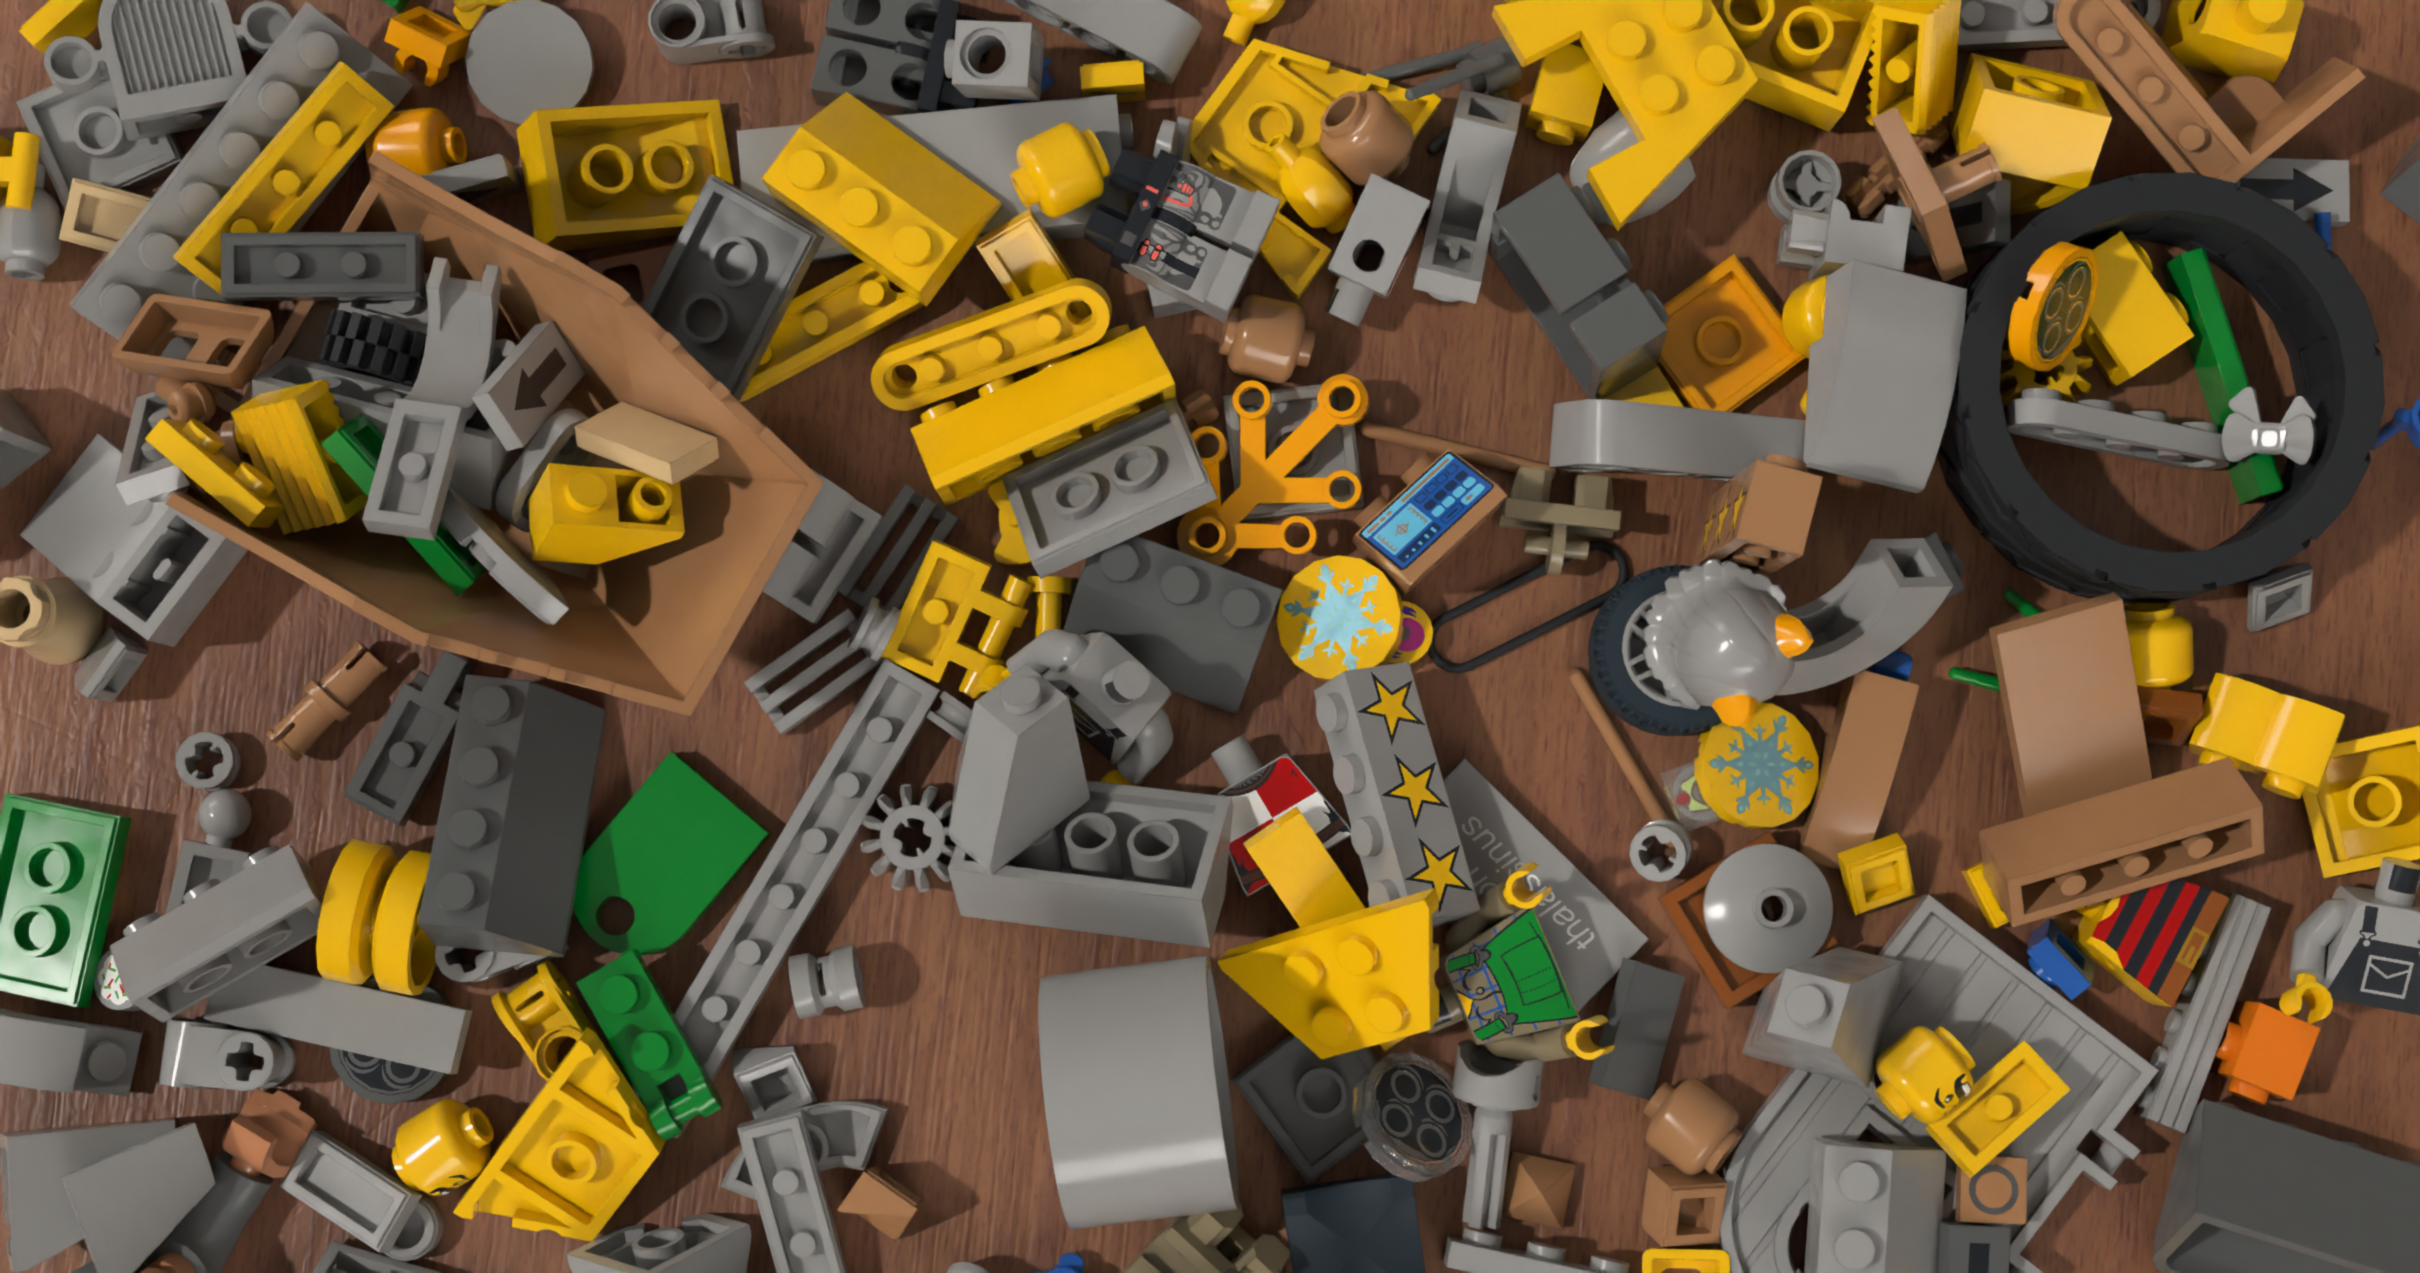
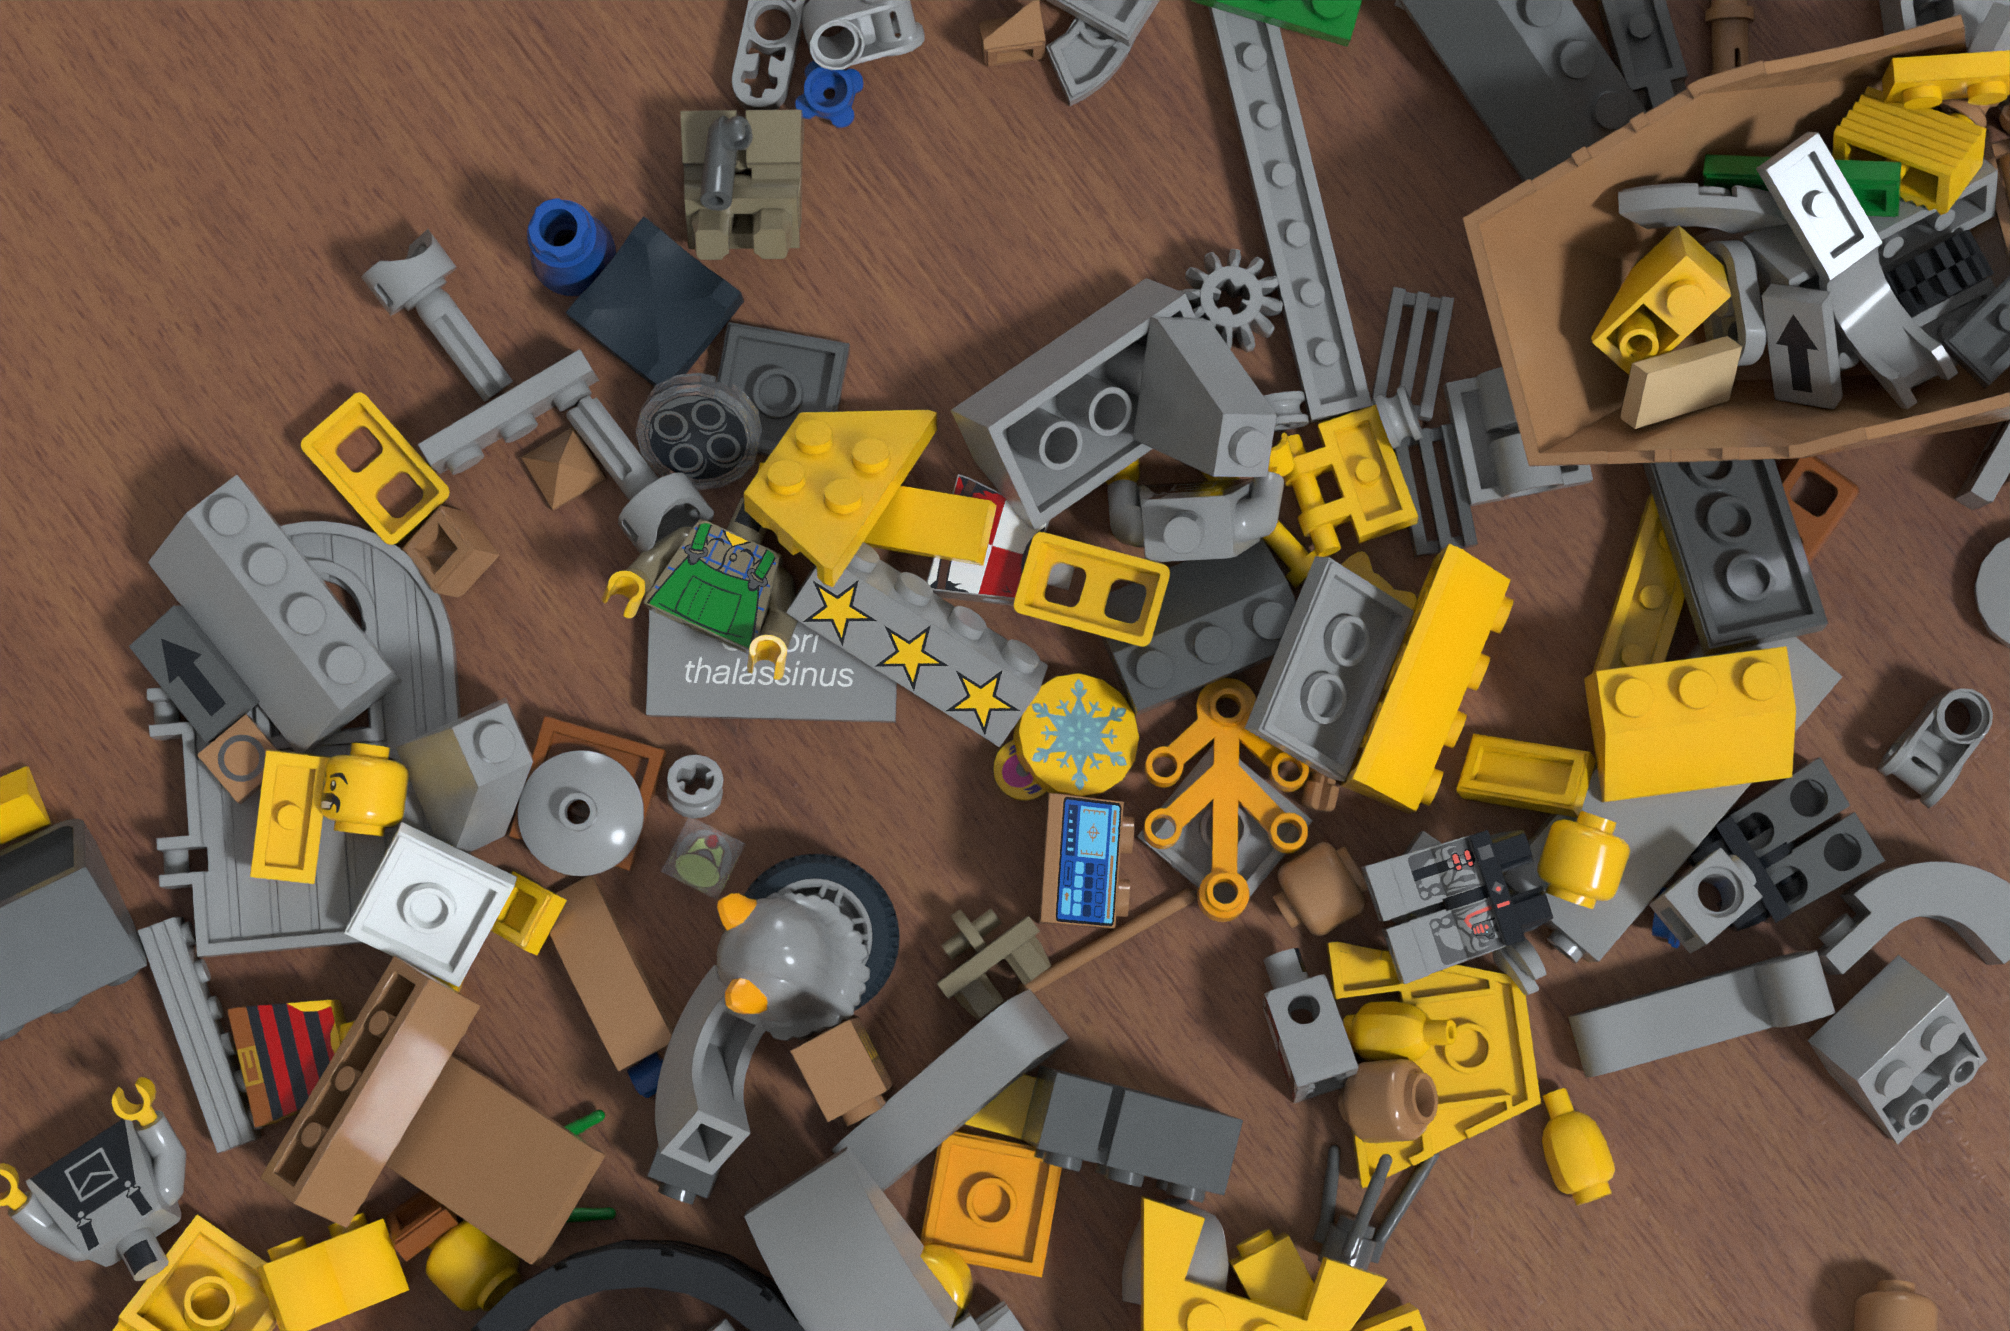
camera: 135 degrees right, 0 degrees up
yellow slope [516,99,734,251] -> none
green tile [573,752,772,955] -> none
light grey slope [731,1046,818,1119] -> none
light grey wheel [788,945,866,1019] -> none
yellow plate [871,278,1112,411] -> none
light grey wheel [1038,955,1239,1229] -> none
yellow tile [1080,60,1146,103] -> none
light grey arch [1413,89,1522,304] -> none
black piece [1427,540,1629,673] -> none
medium nougat axle [1568,667,1675,851] -> none
dark grey tile [1588,958,1686,1100] -> none
medium nougat head [1643,1078,1743,1175] -> none
yellow tile [1694,702,1819,830] -> none
blue plate [2027,917,2095,1001] -> none
orange brick [2210,1000,2321,1106] -> none
none -> white tile [344,822,517,987]
none -> yellow piece [1014,532,1170,647]

